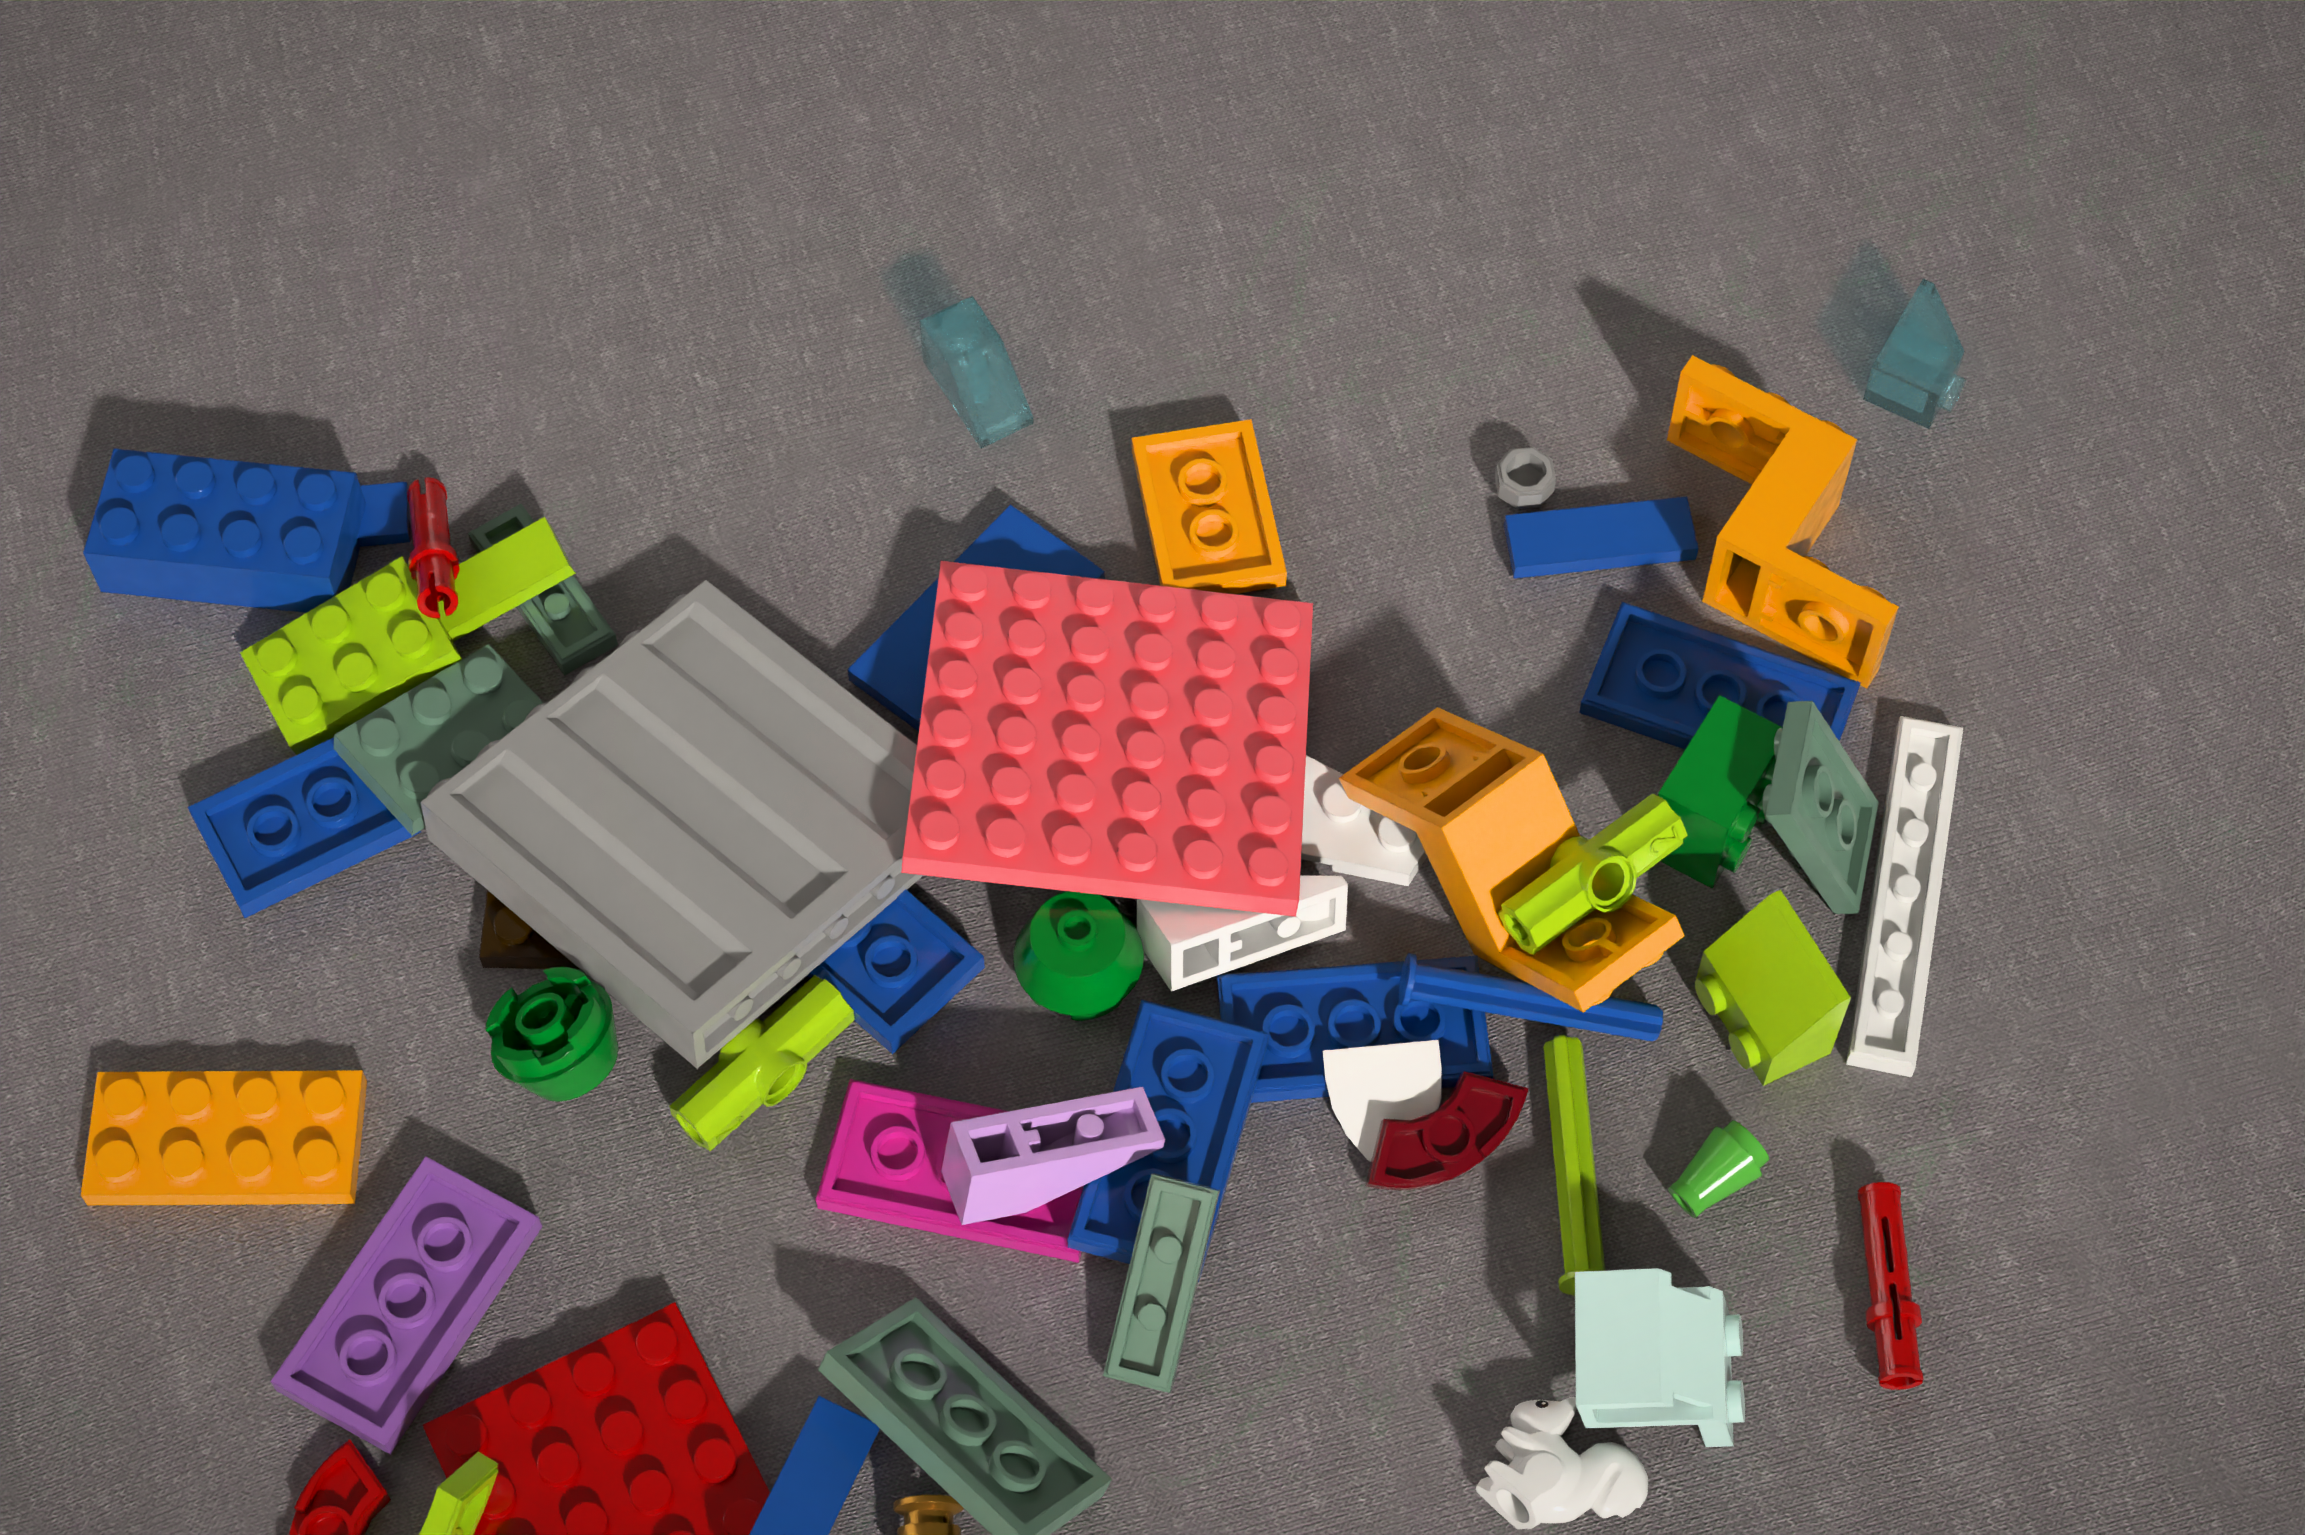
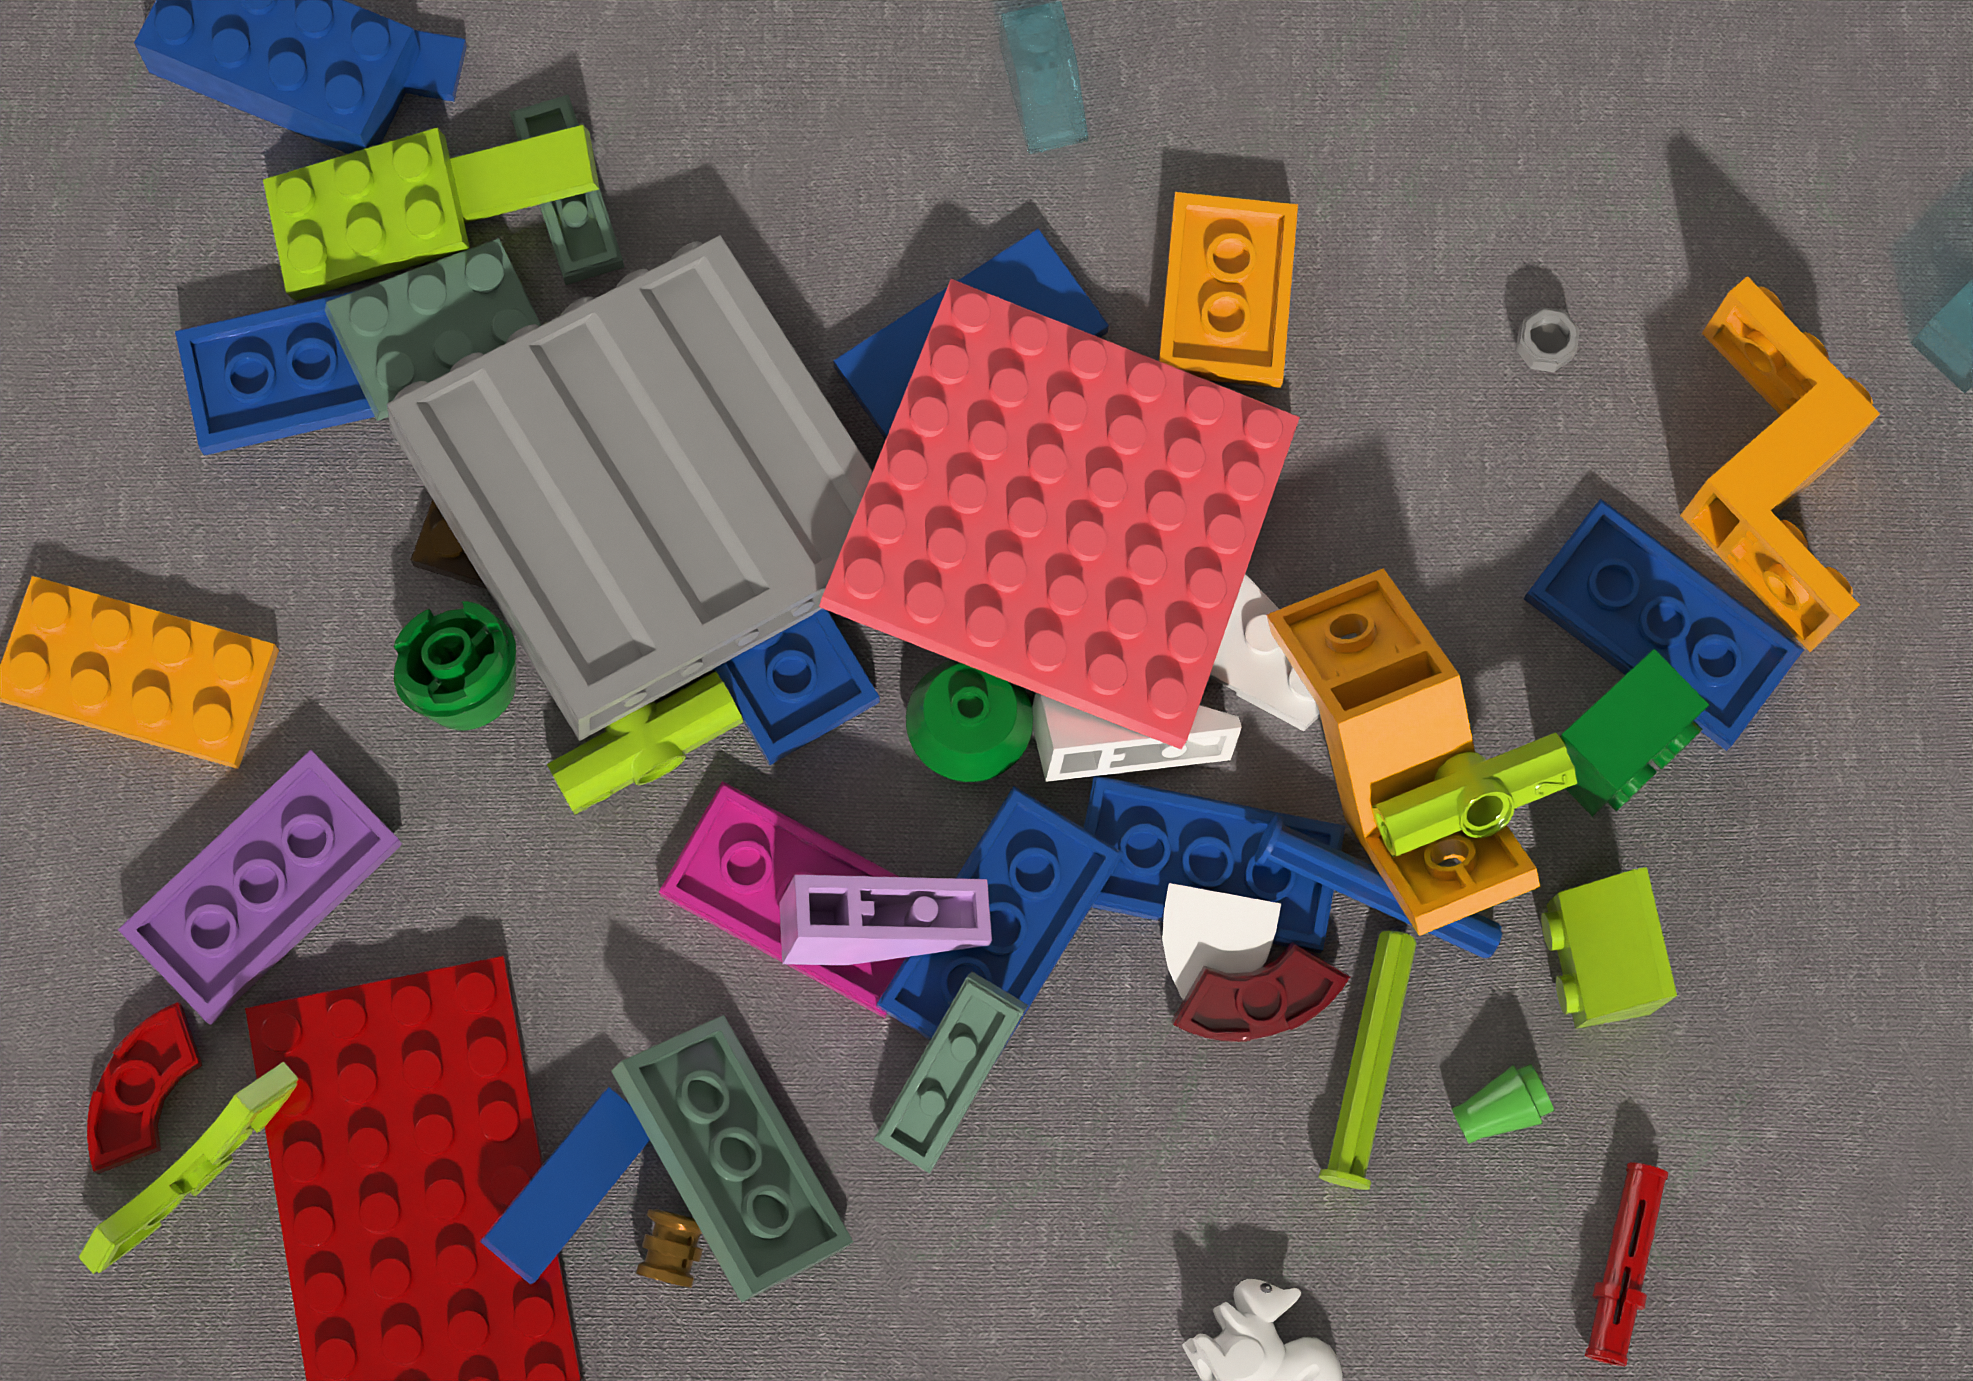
camera: 10 degrees right, 15 degrees up
red pin [407,477,460,619] -> none
blue tile [1504,496,1699,579] -> none
light aqua piece [1575,1268,1745,1447] -> none
sand green plate [1763,701,1879,914] -> none
white tile [1846,716,1963,1077] -> none

